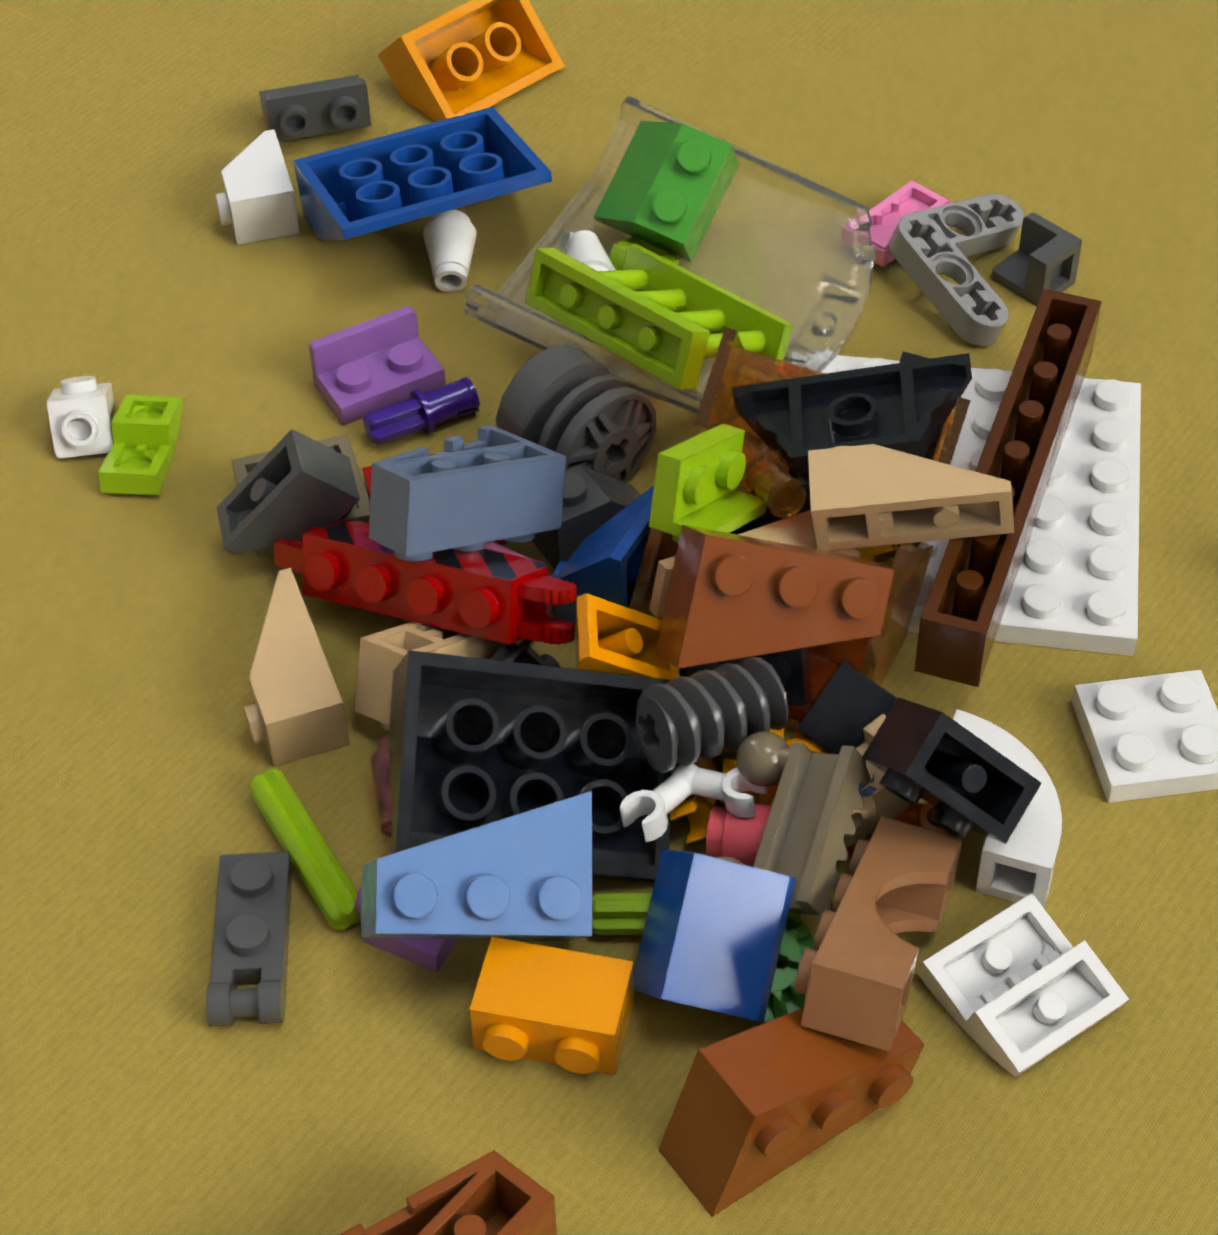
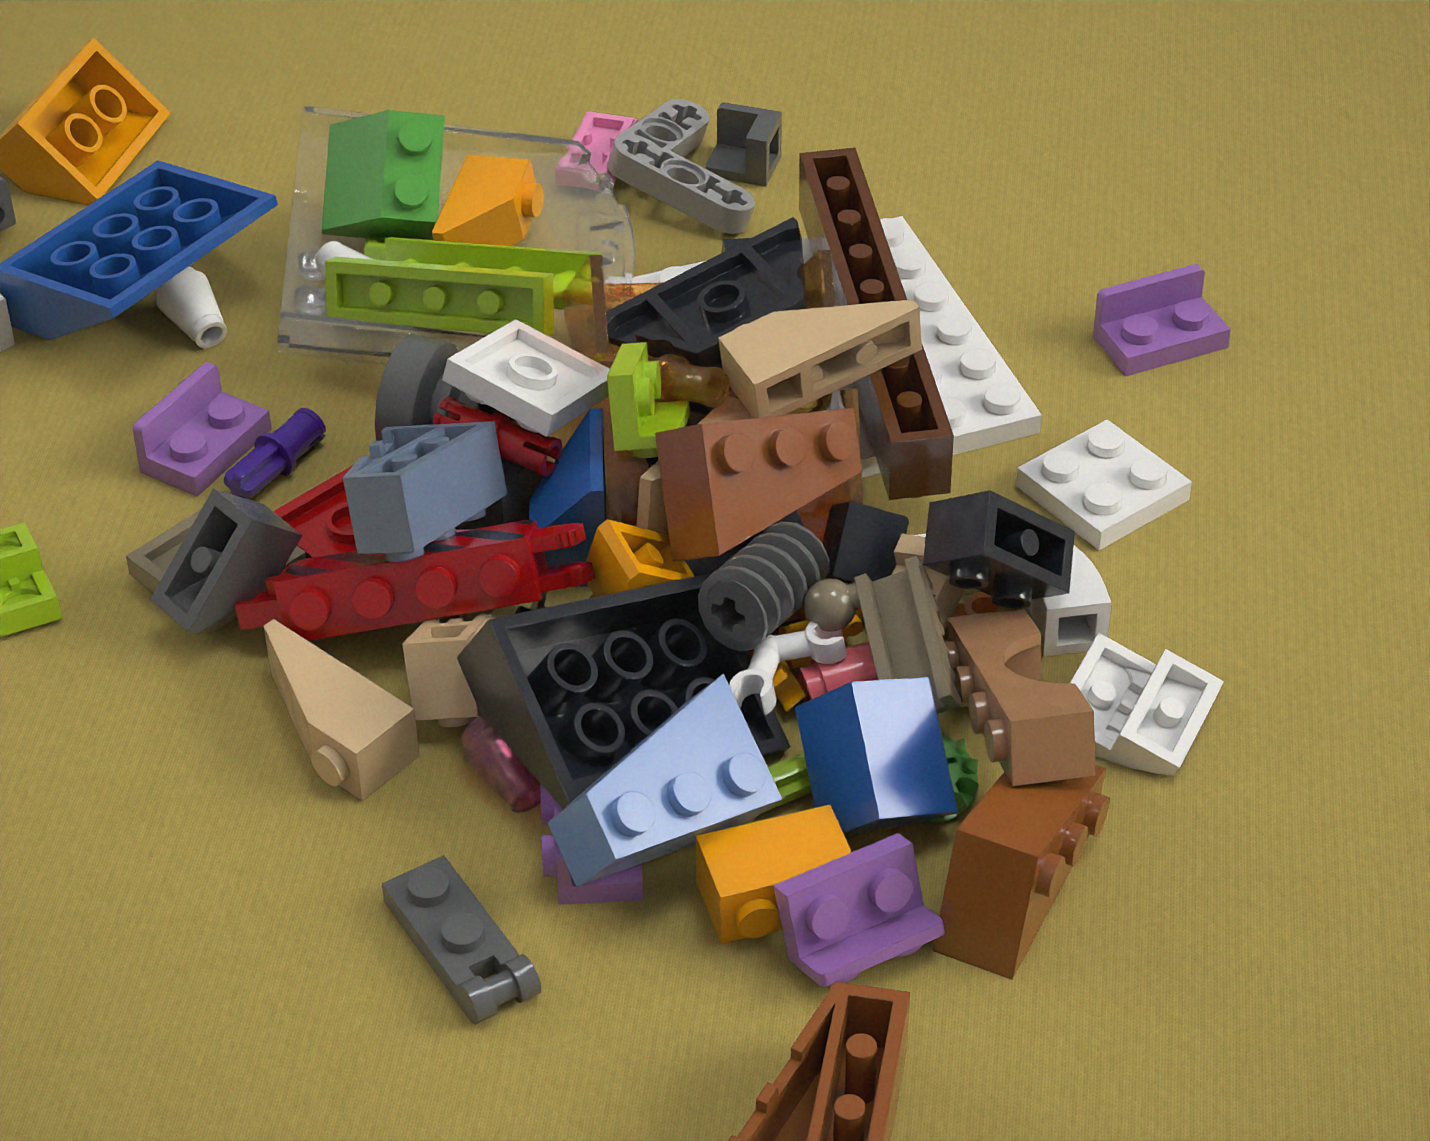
camera: 30 degrees left, 5 degrees down
lime axle [249,768,361,931] -> none
none -> light orange slope [432,154,544,246]
none -> red pin [433,396,562,477]
none -> white plate [442,319,610,437]
none -> medium lavender bracket [773,833,945,987]

